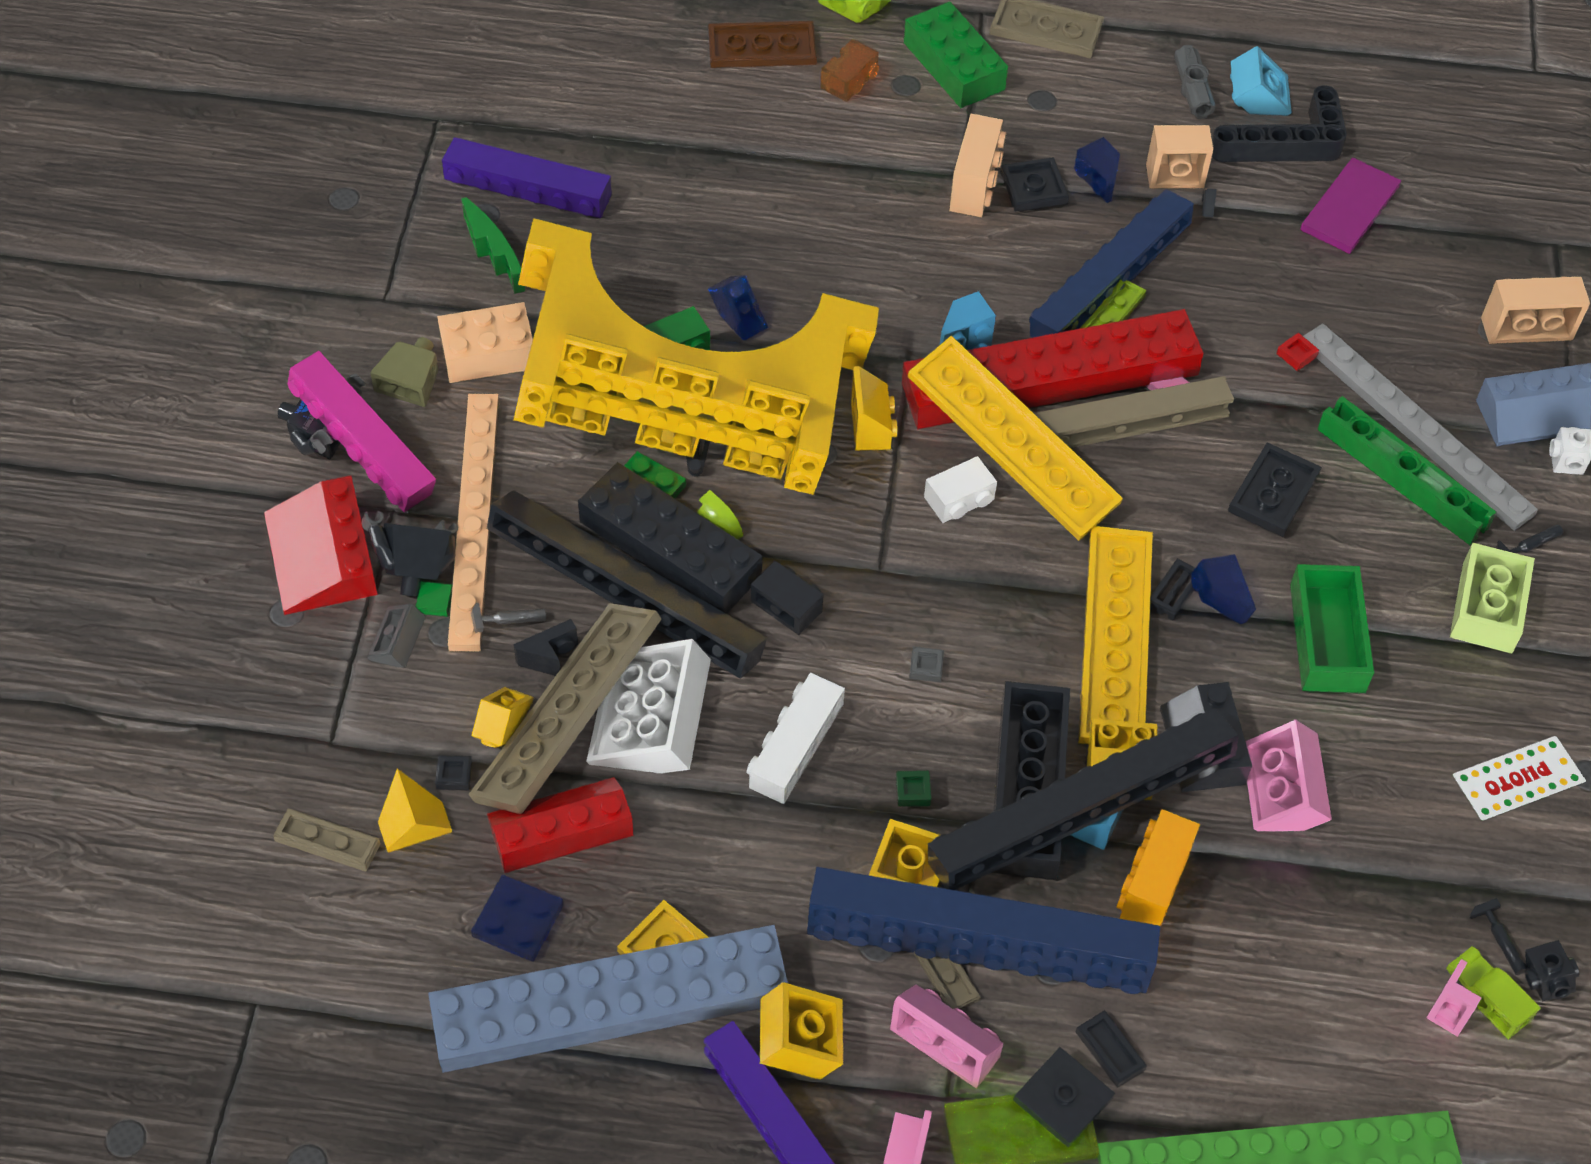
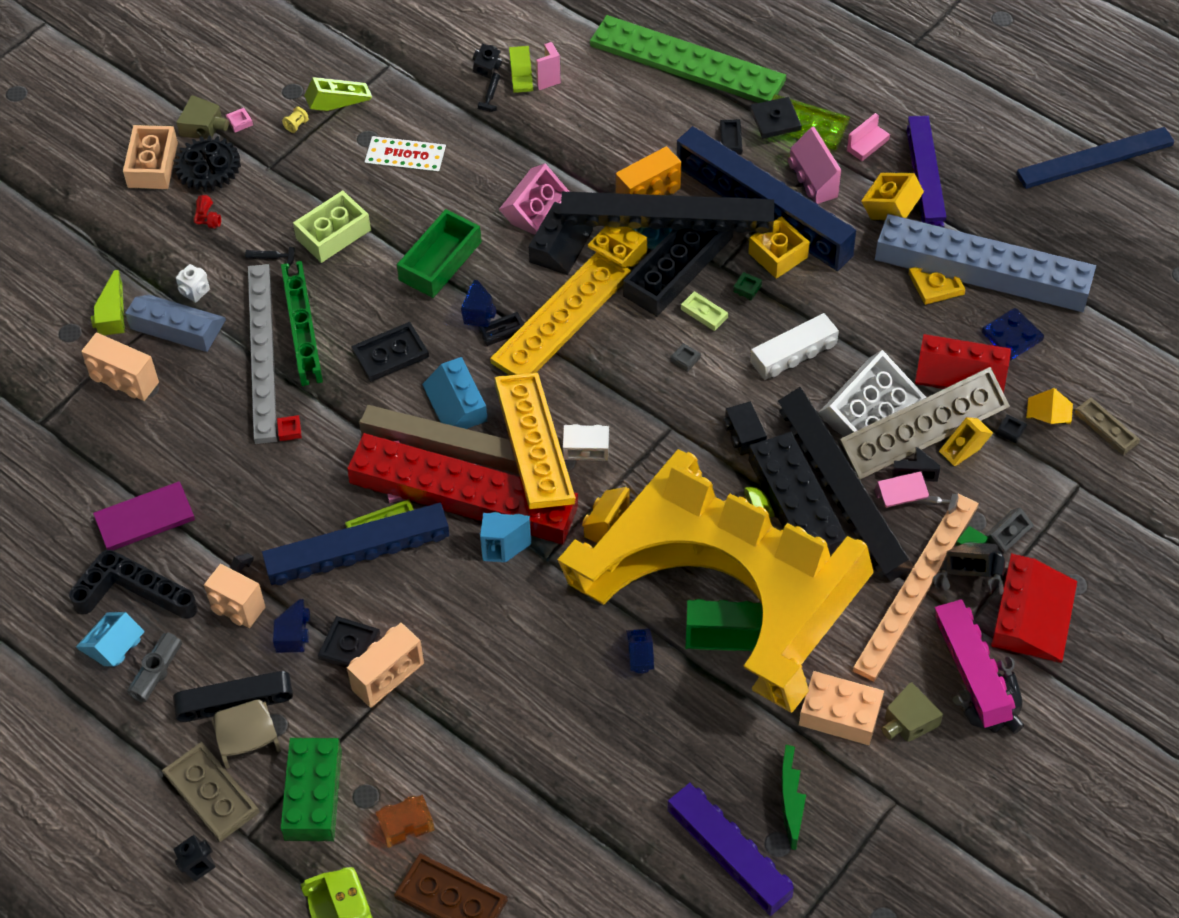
camera: 145 degrees left, 0 degrees up
none -> black beam [173,671,293,722]
none -> dark tan piece [212,700,281,769]
none -> dark azure slope [422,357,488,429]
none -> yellowish green plate [681,291,728,331]
none -> bright pink panel [874,472,929,507]

